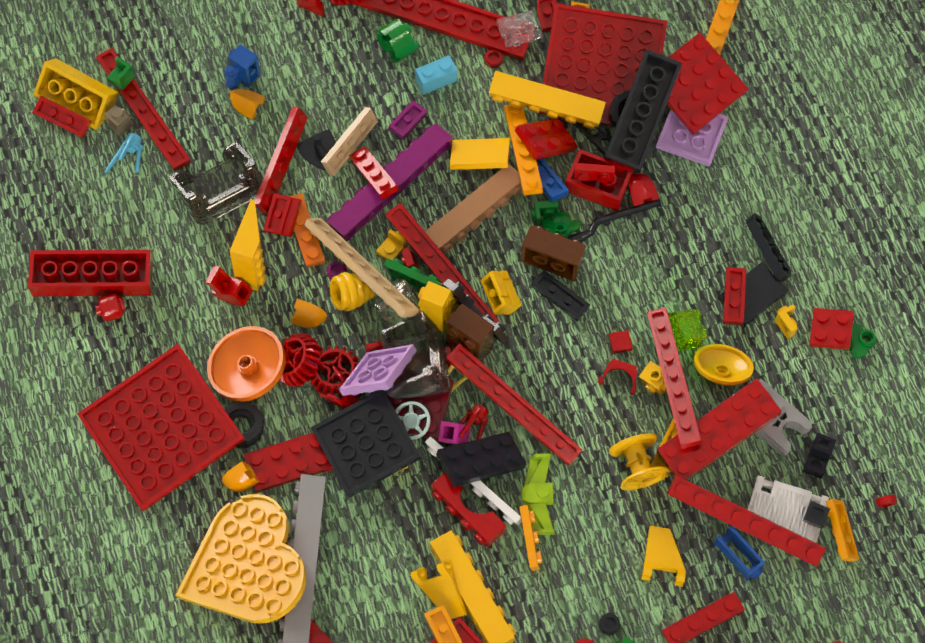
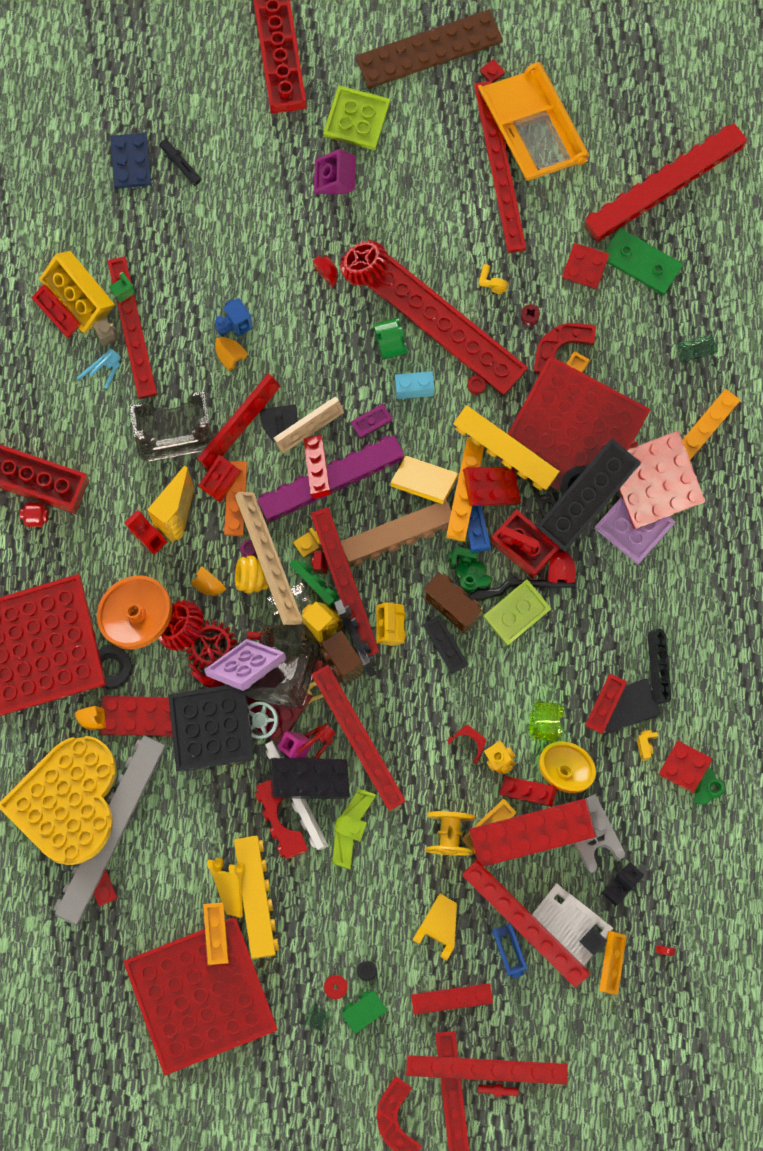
camera: 25 degrees right, 10 degrees up
clear plate [497,10,542,47] -> none
light orange plate [520,505,543,571] -> none
red tile [609,330,633,354] -> none
plate [647,307,702,449] -> none
none -> lime plate [482,579,551,646]
none -> red plate [499,776,558,807]

